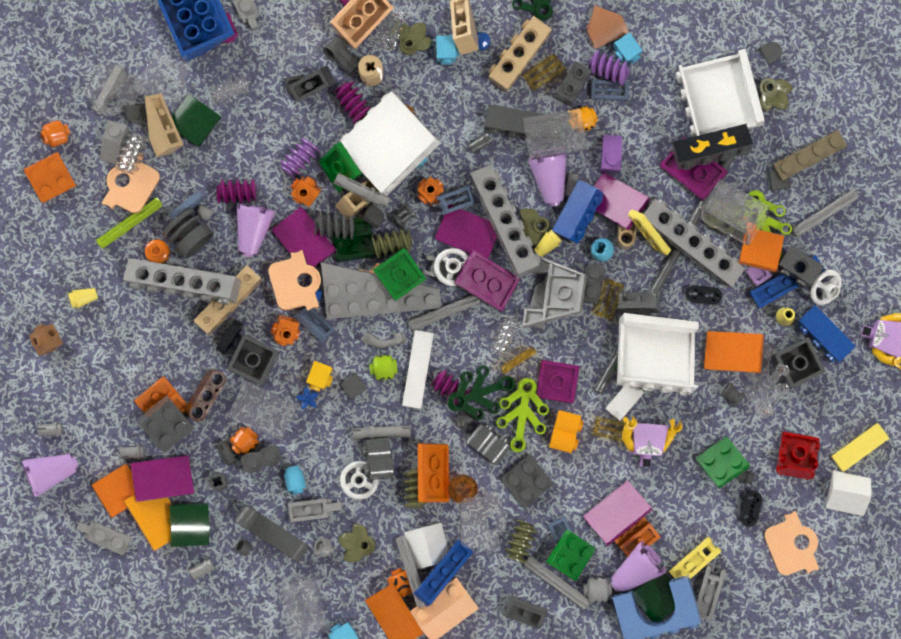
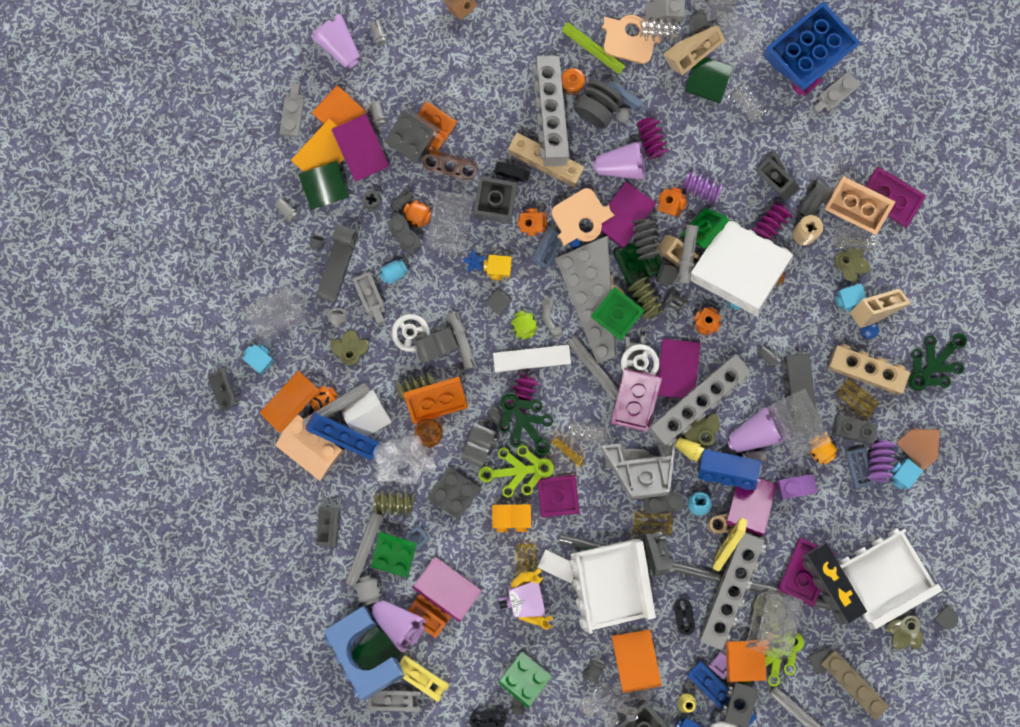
camera: 80 degrees right, 0 degrees up
light yellow cone [68,288,98,309] -> none
sand blue tile [436,186,475,215] -> none

